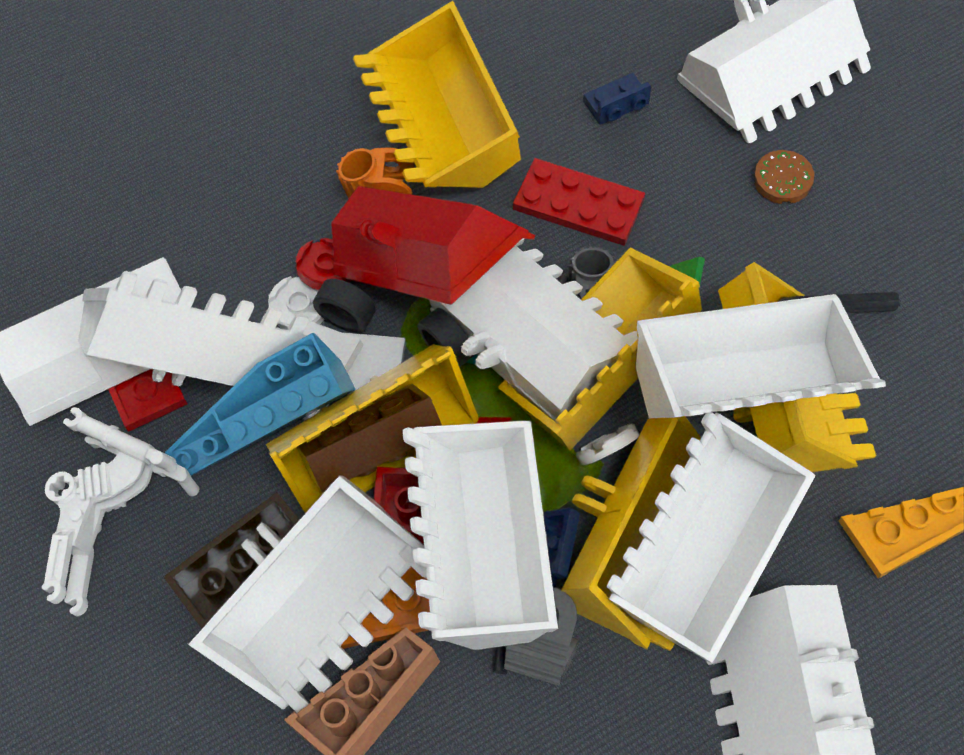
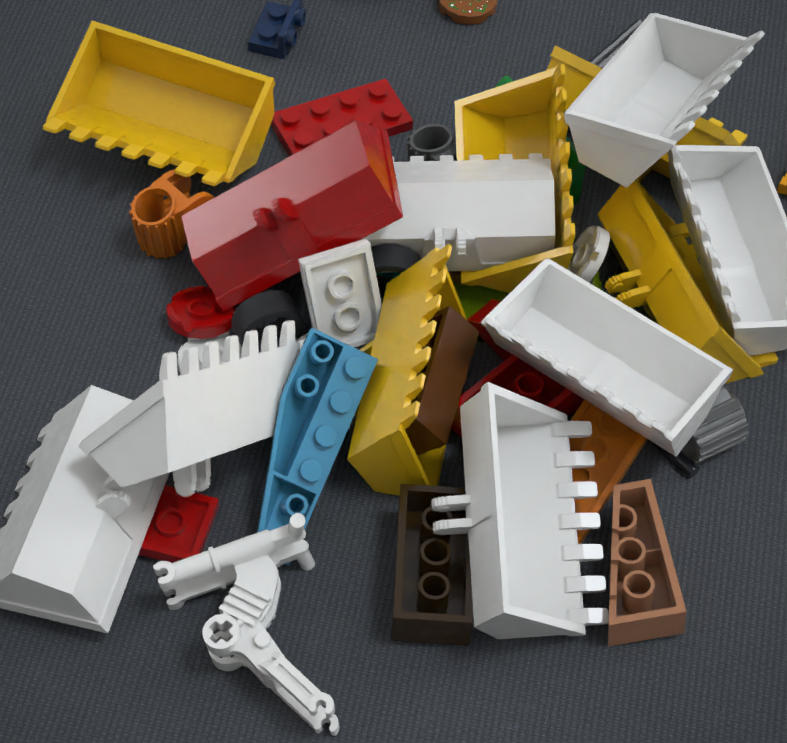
camera: 55 degrees left, 10 degrees down
none -> white tile [298,239,382,348]

